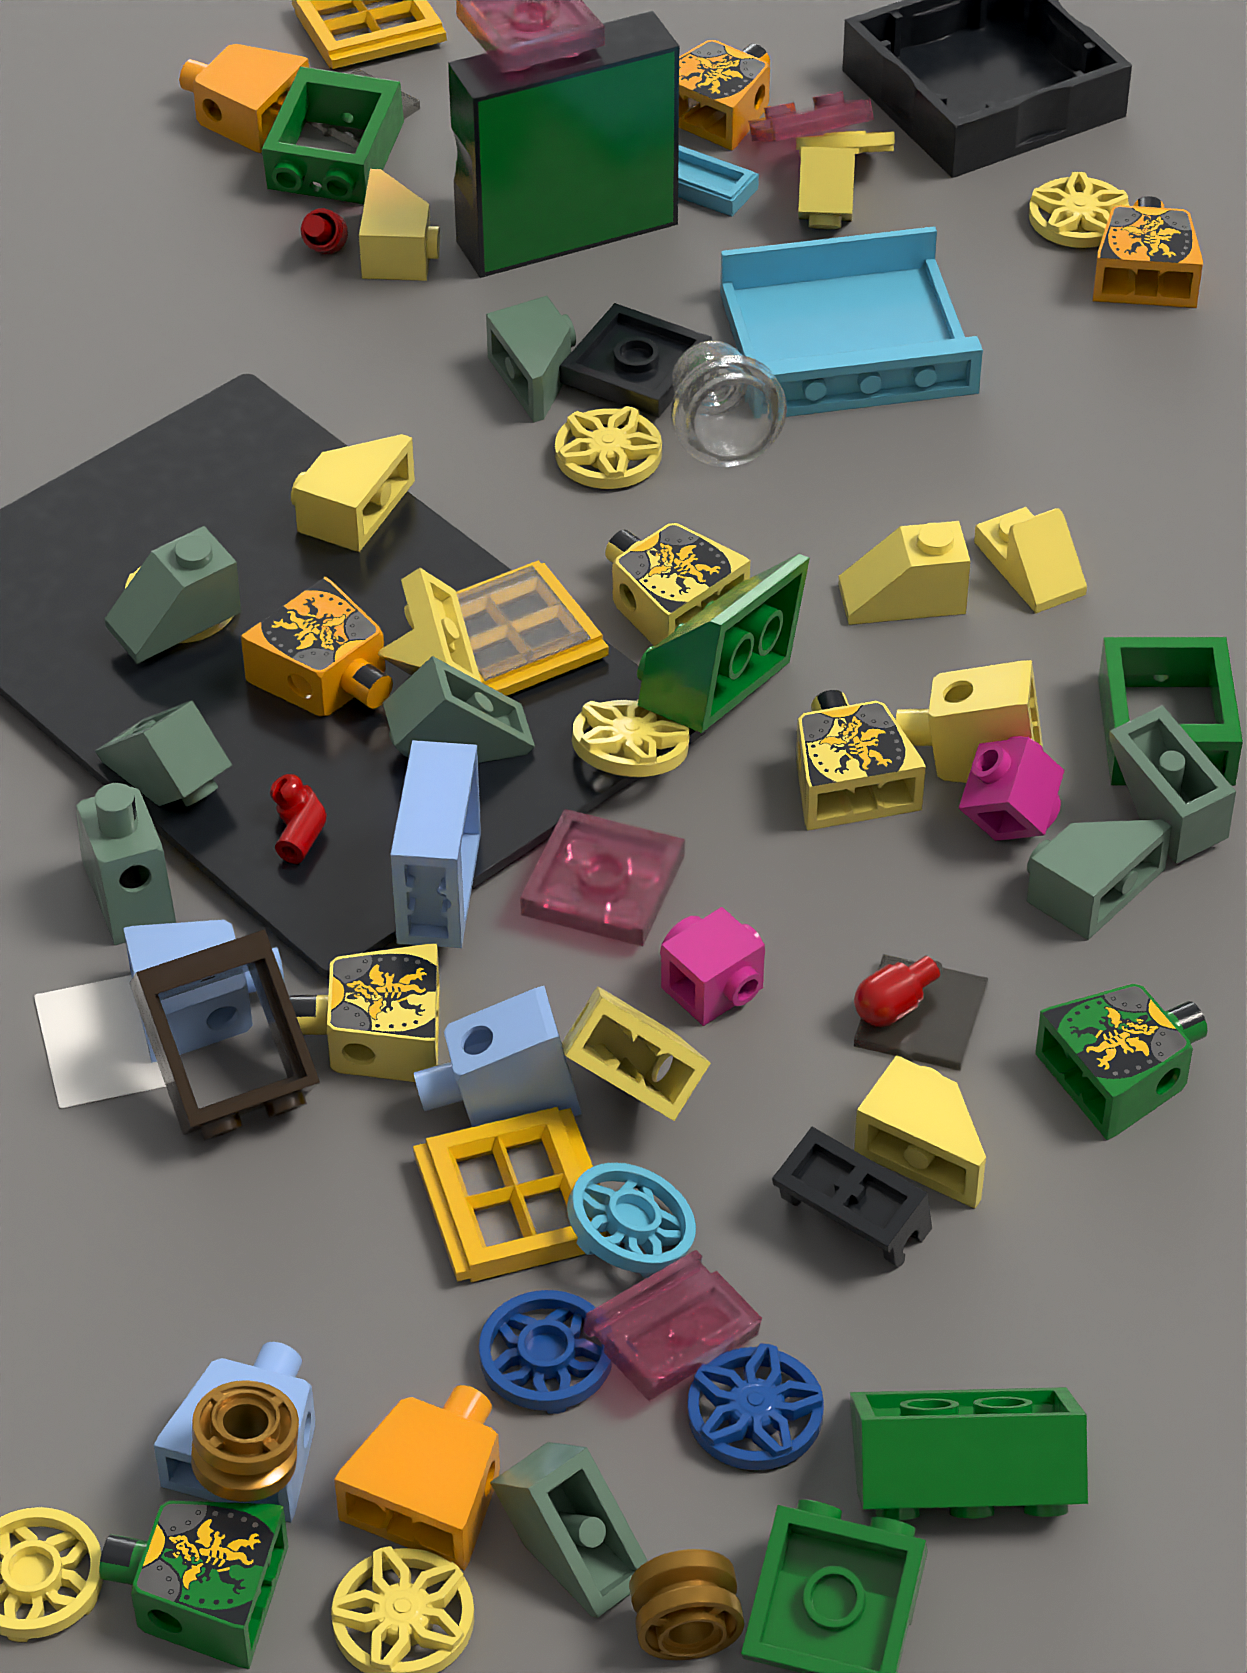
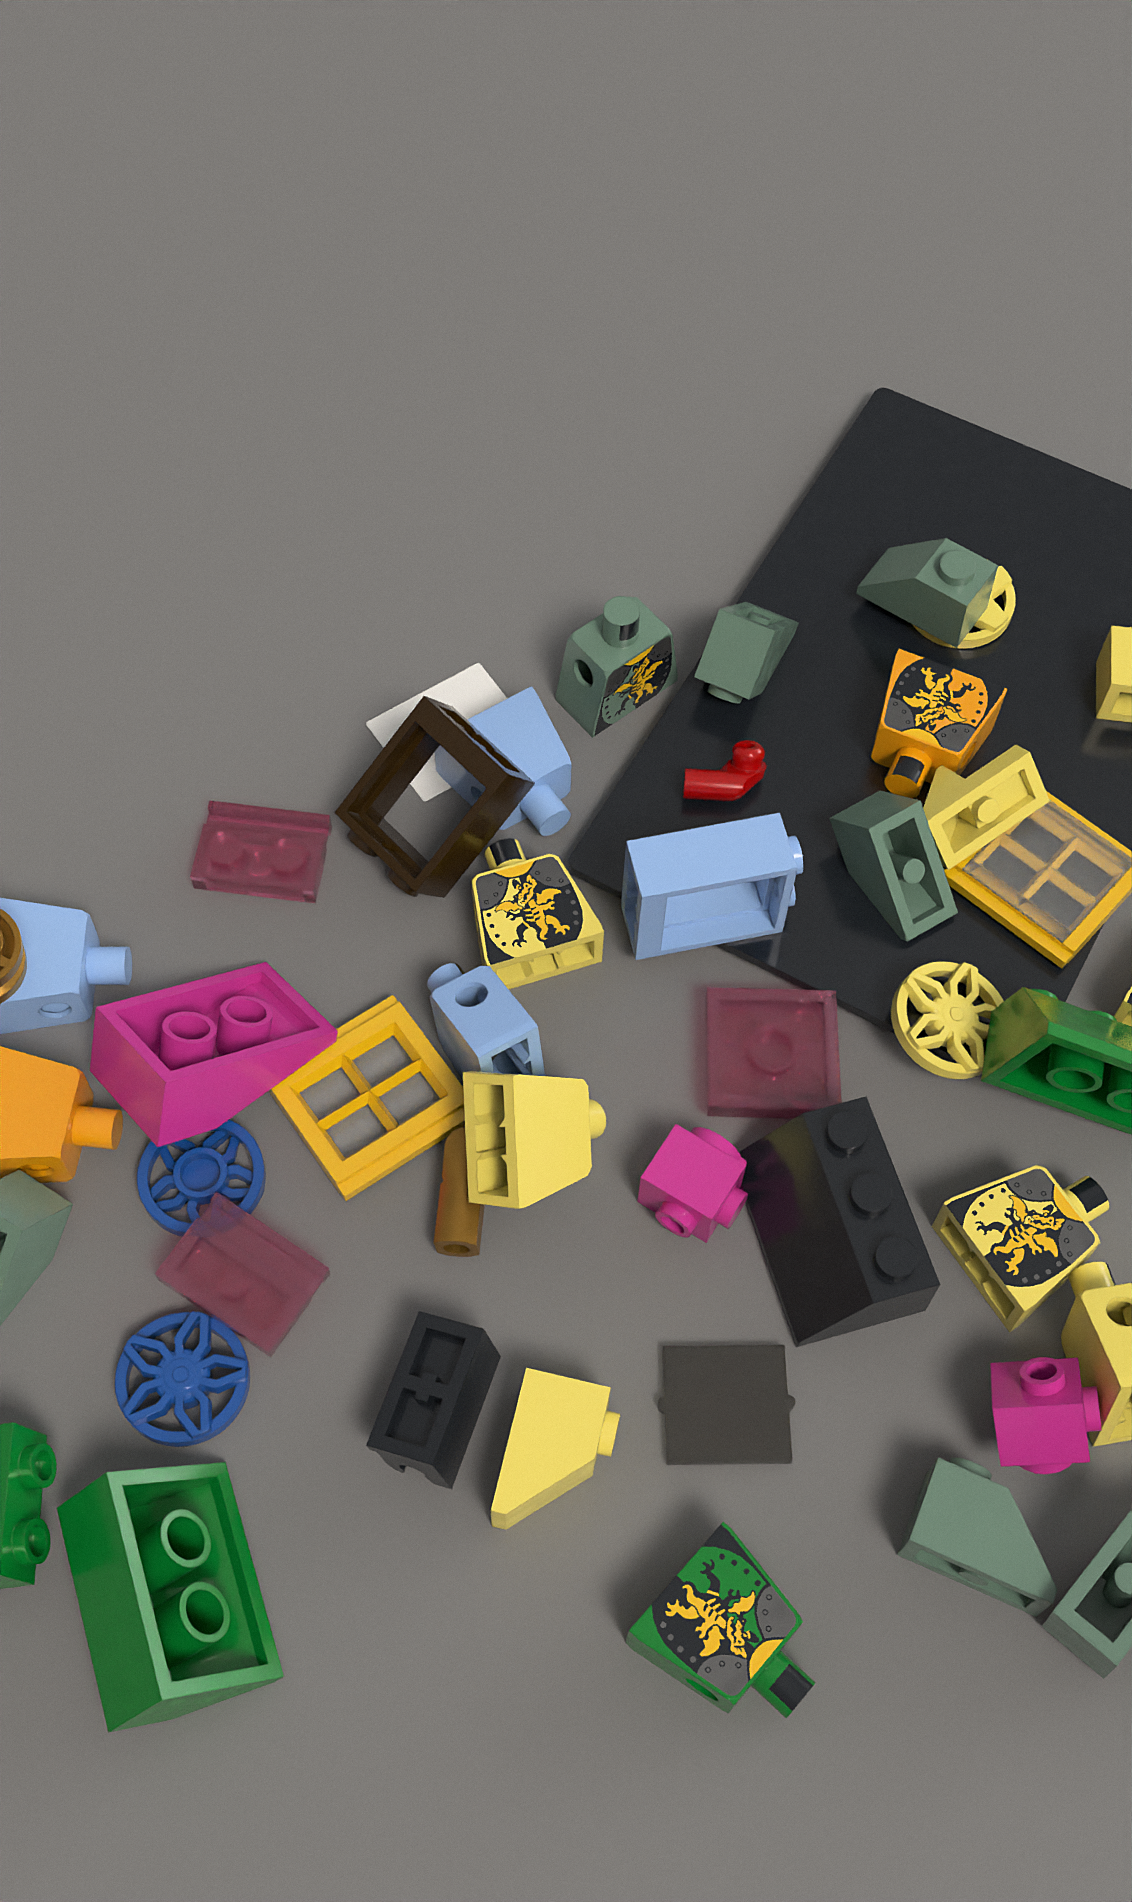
camera: 70 degrees right, 15 degrees up
medium azure wheel [567,1163,696,1278] -> none
red cylinder [854,956,940,1027] -> none
none -> dark pink slope [90,962,338,1147]
none -> clear pink plate [190,801,332,904]
none -> pearl gold bar [434,1127,485,1257]
none -> black slope [739,1096,940,1347]

